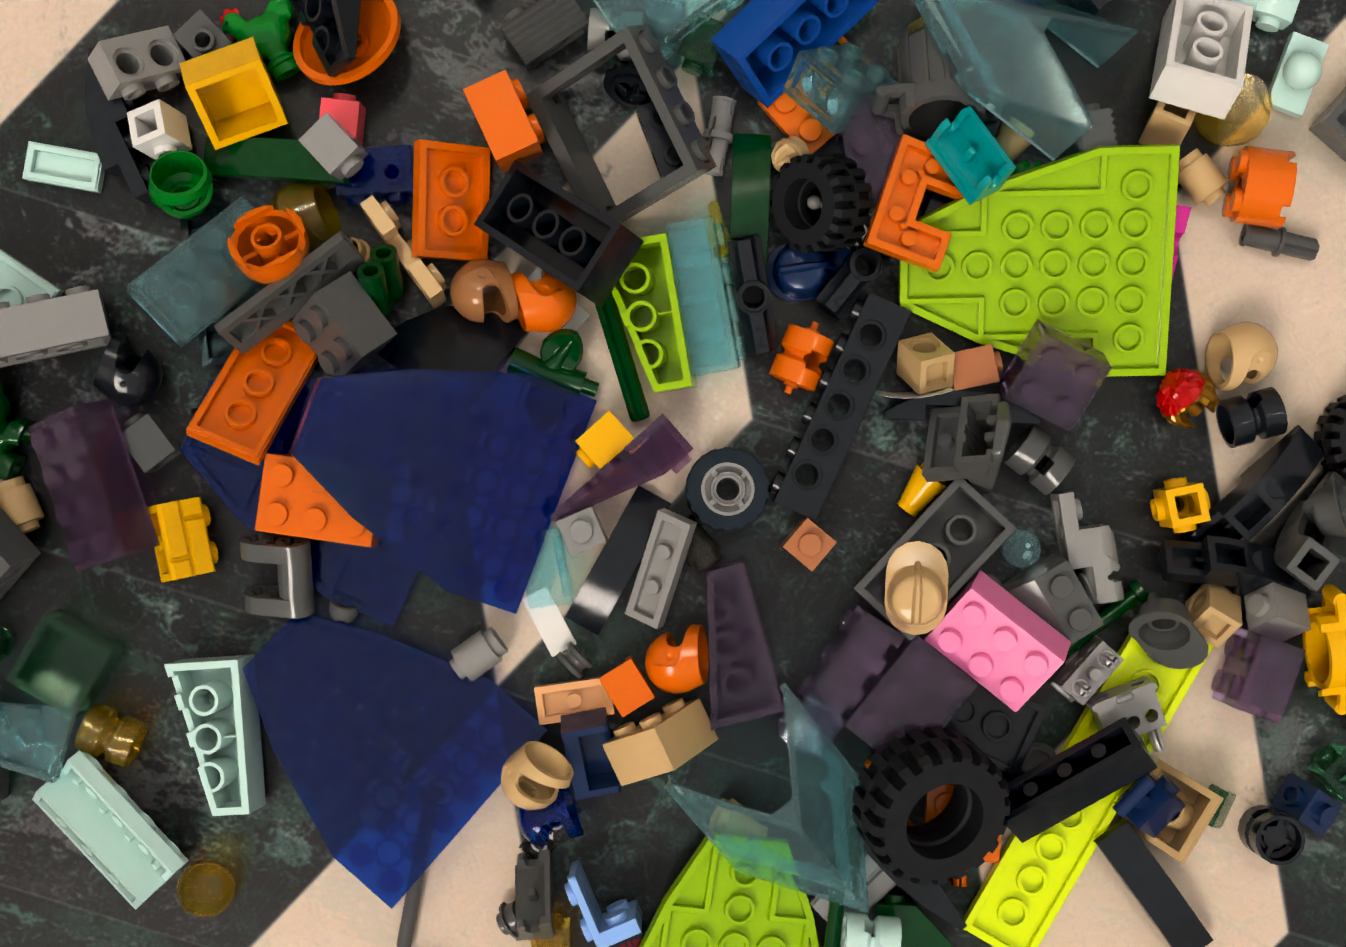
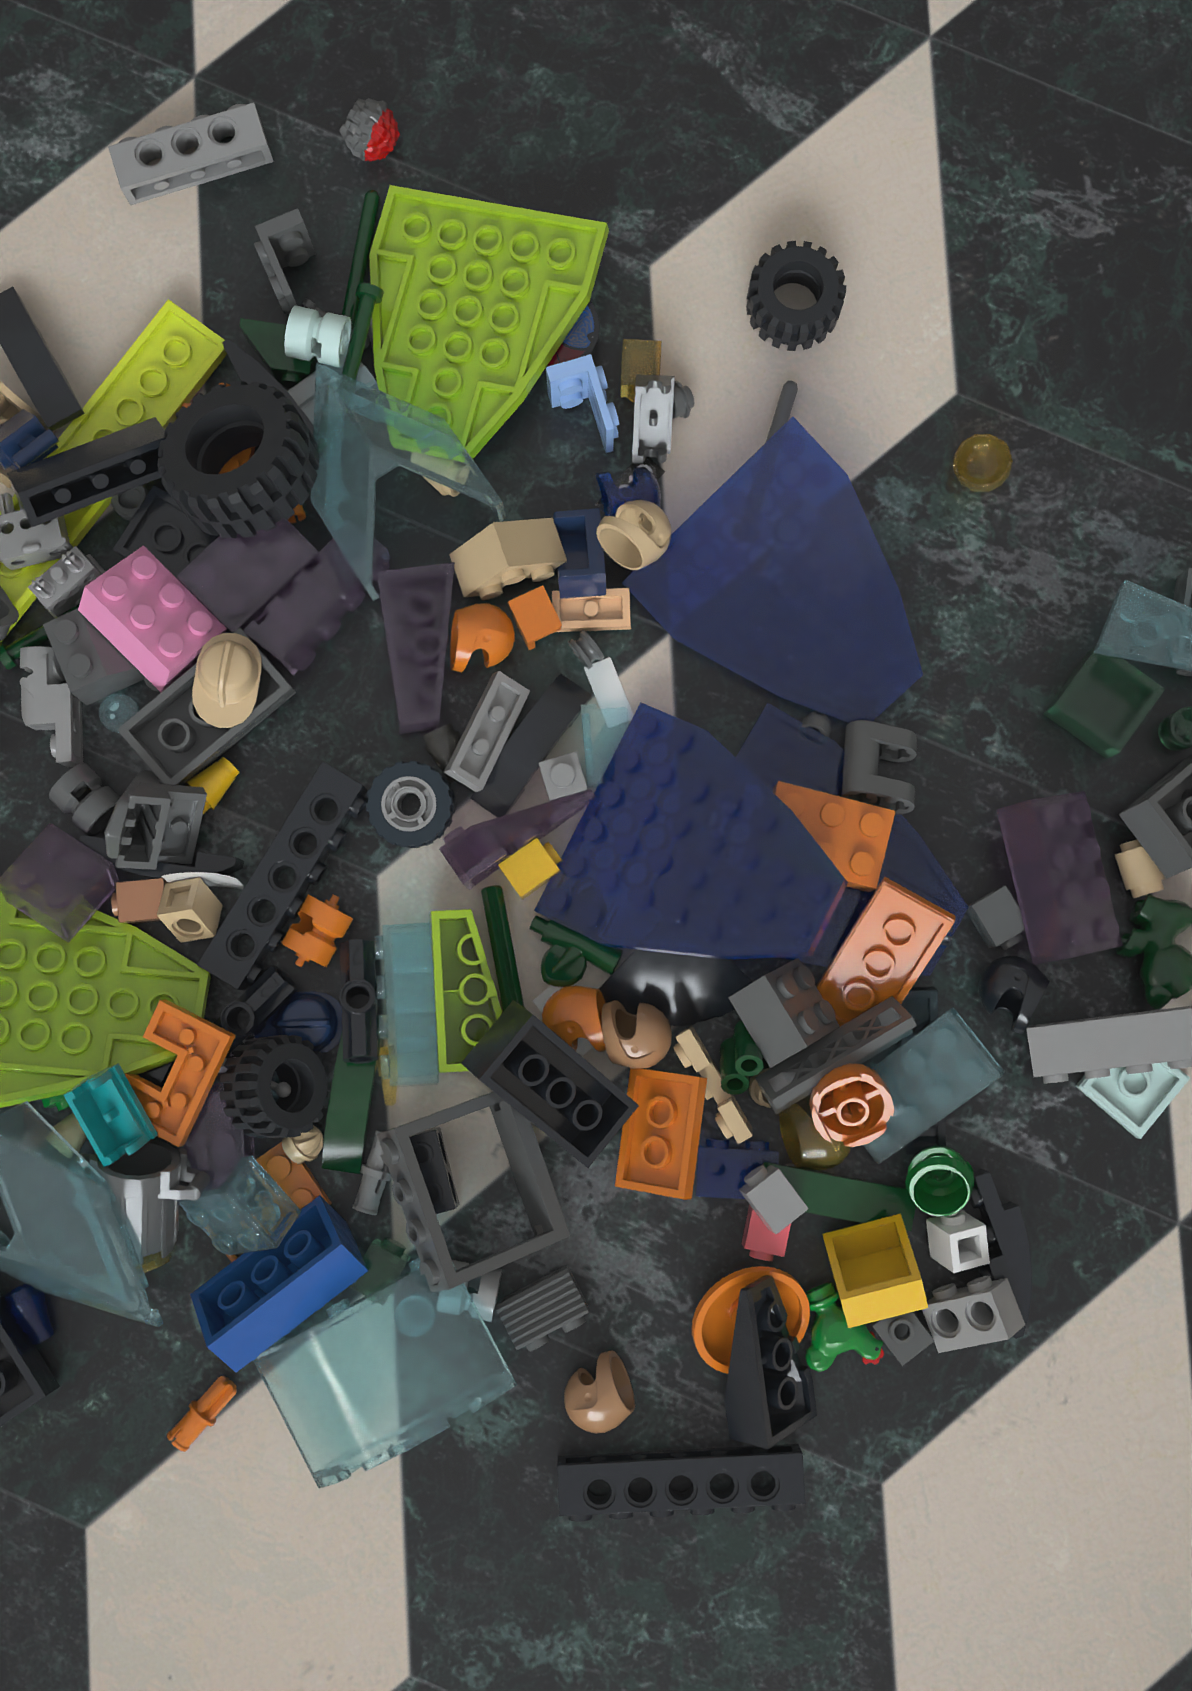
camera: 175 degrees left, 5 degrees down
light aqua tile [22,141,105,194] -> none
light aqua brick [32,750,189,910] -> none
clear yellow wheel [75,703,148,769] -> none
yellow brick [146,497,218,582] -> none
light aqua wedge [164,654,266,816] -> none
light grey brick [449,627,508,681] -> none
orange brick [463,70,546,173] -> none
black gear [603,60,652,109] -> none
nougat brick [780,516,837,571] -> none

